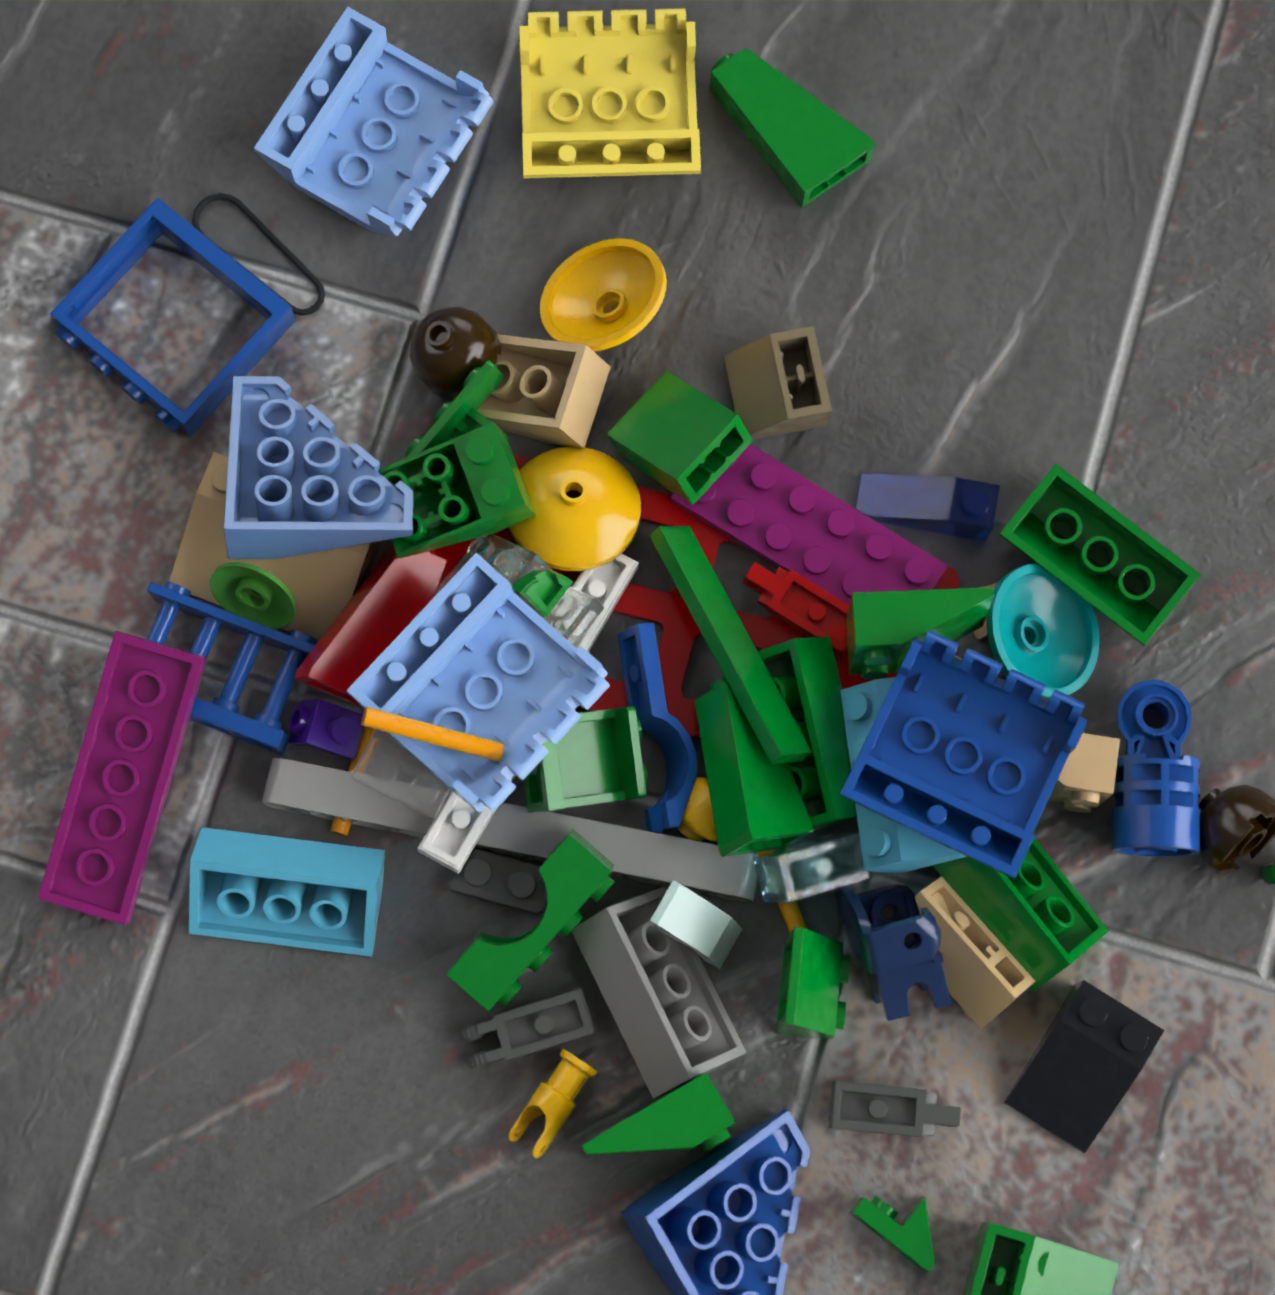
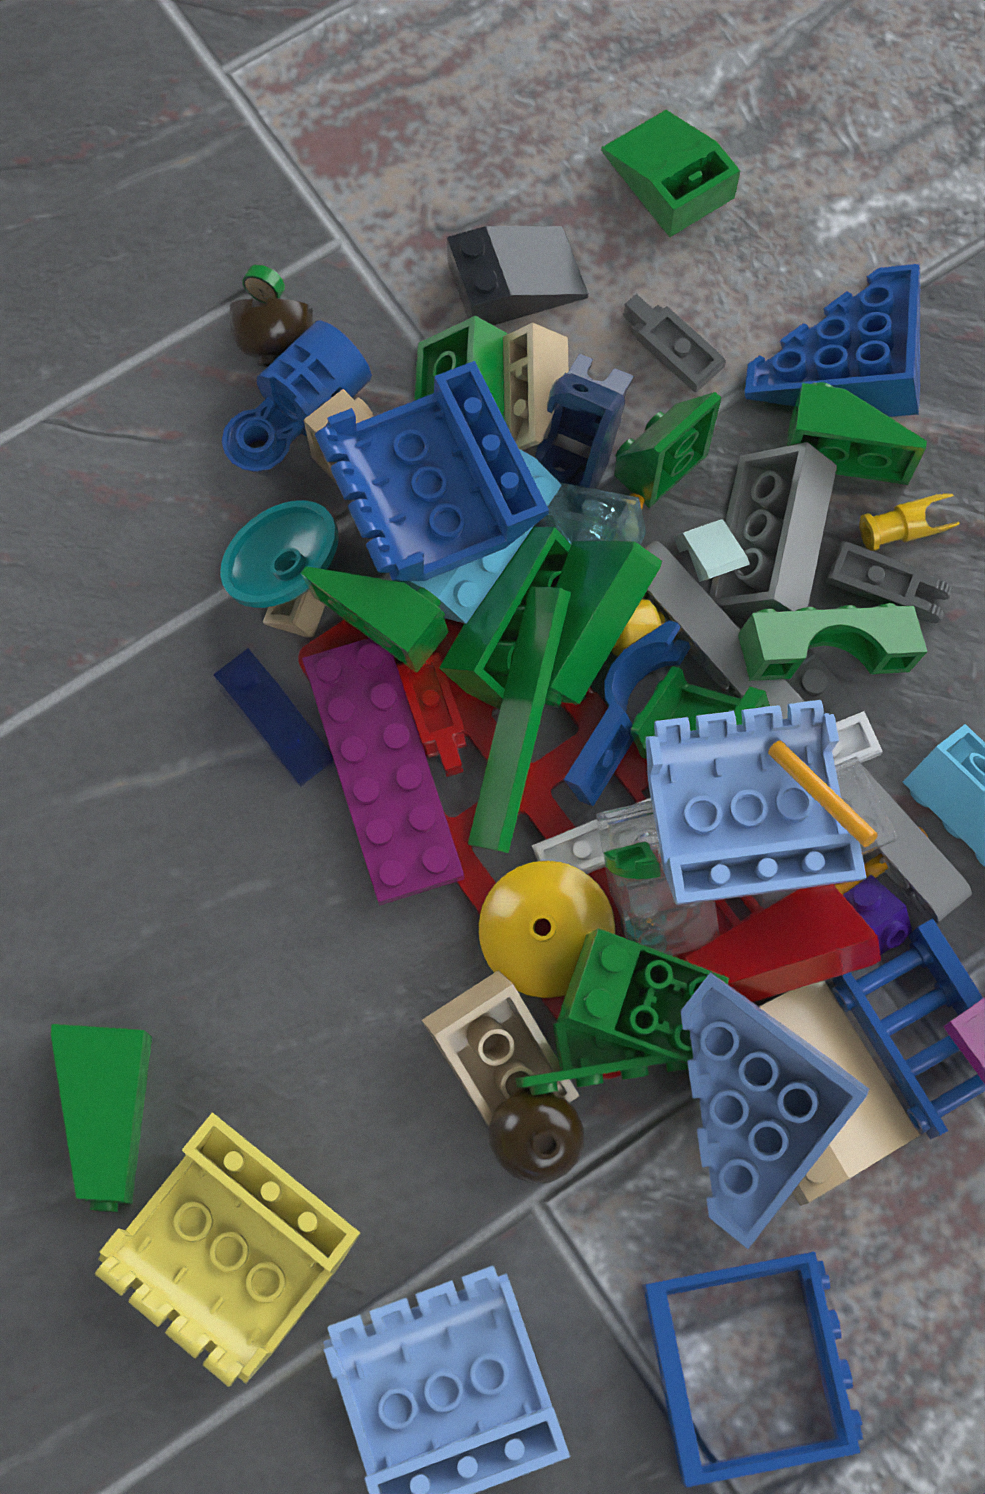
camera: 135 degrees left, 5 degrees down
black piece [192,193,325,316] -> none
bright green dish [210,562,296,629] -> none
yellow dish [540,238,667,352] -> none
green brick [607,371,753,505] -> none
dark tan slope [723,326,832,440] -> none
green slope [849,1196,935,1272] -> none
green slope [999,463,1201,646] -> none

